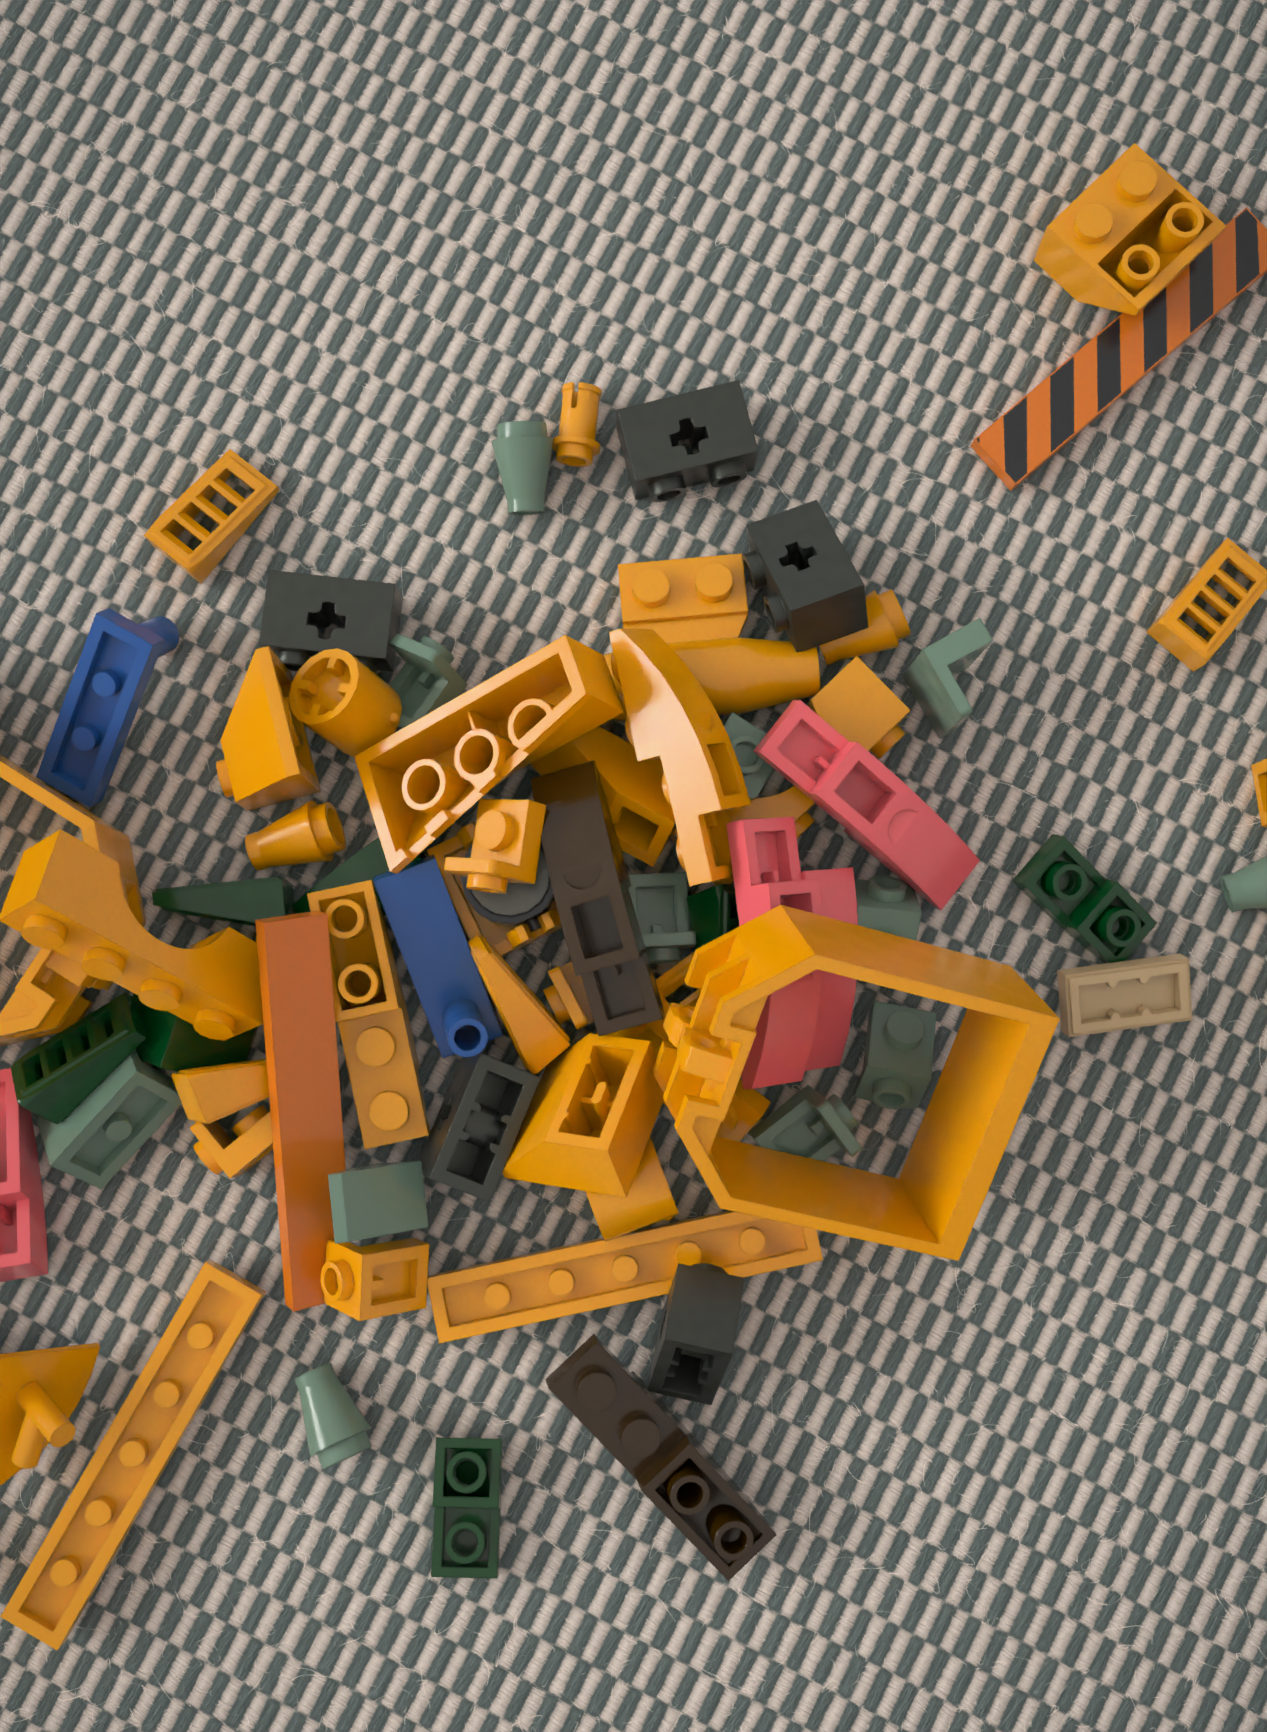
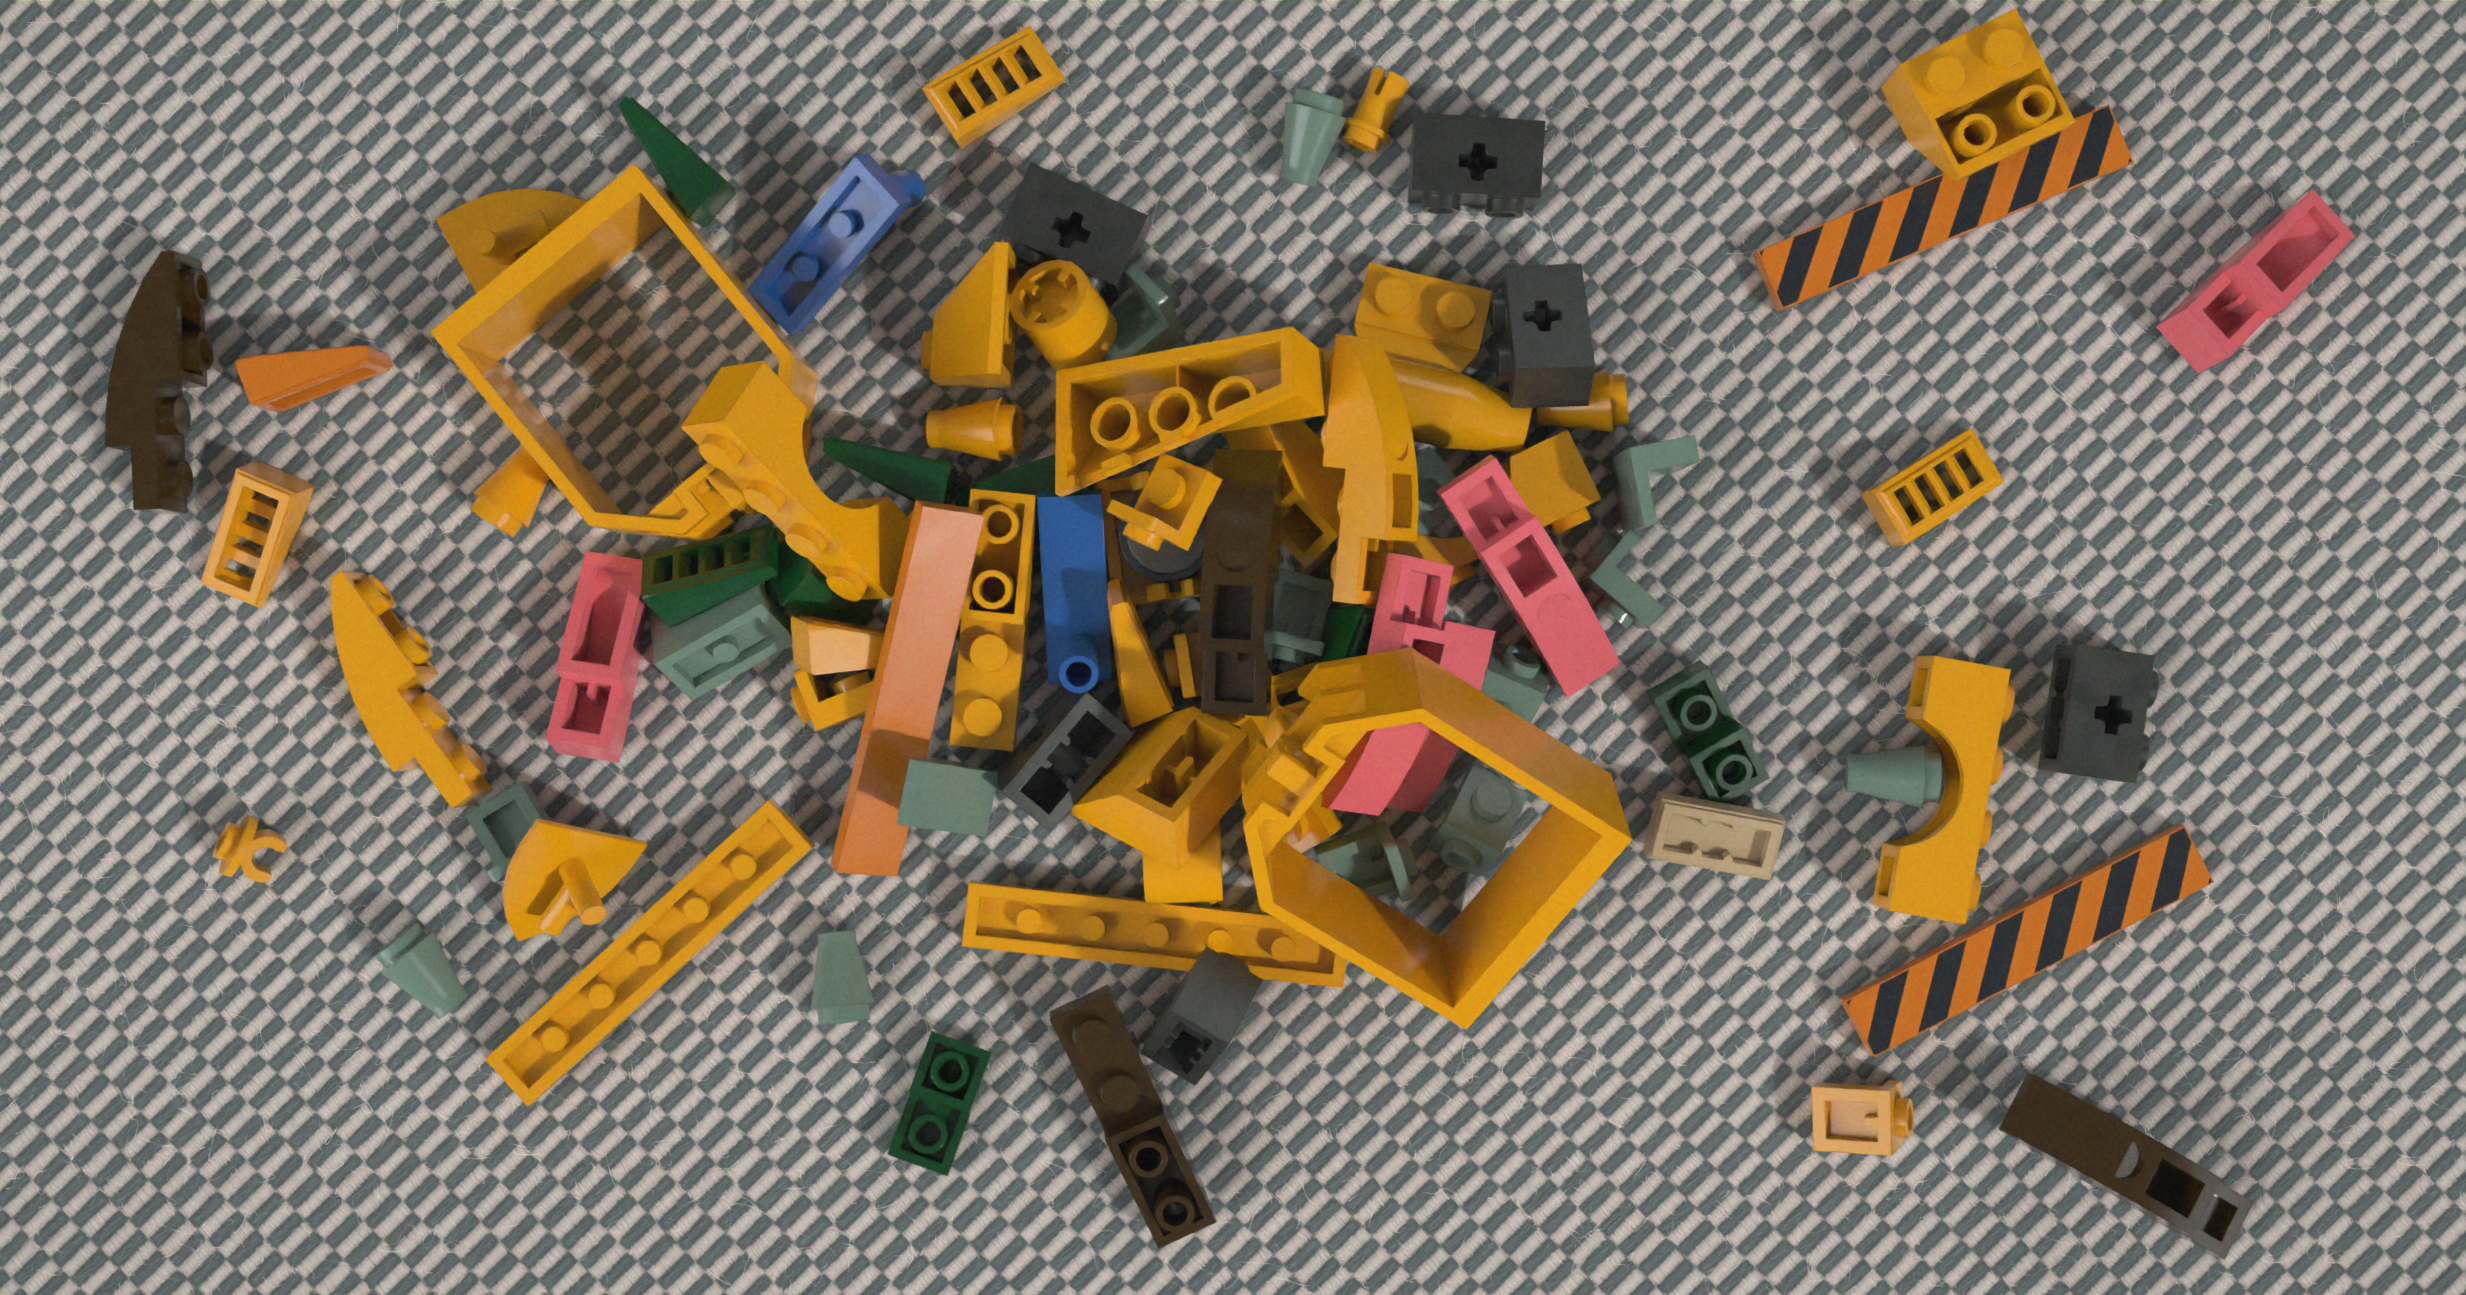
camera: 20 degrees right, 5 degrees up
light orange bracket [321,1238,429,1321] -> none
none -> sand green bracket [1580,529,1665,630]

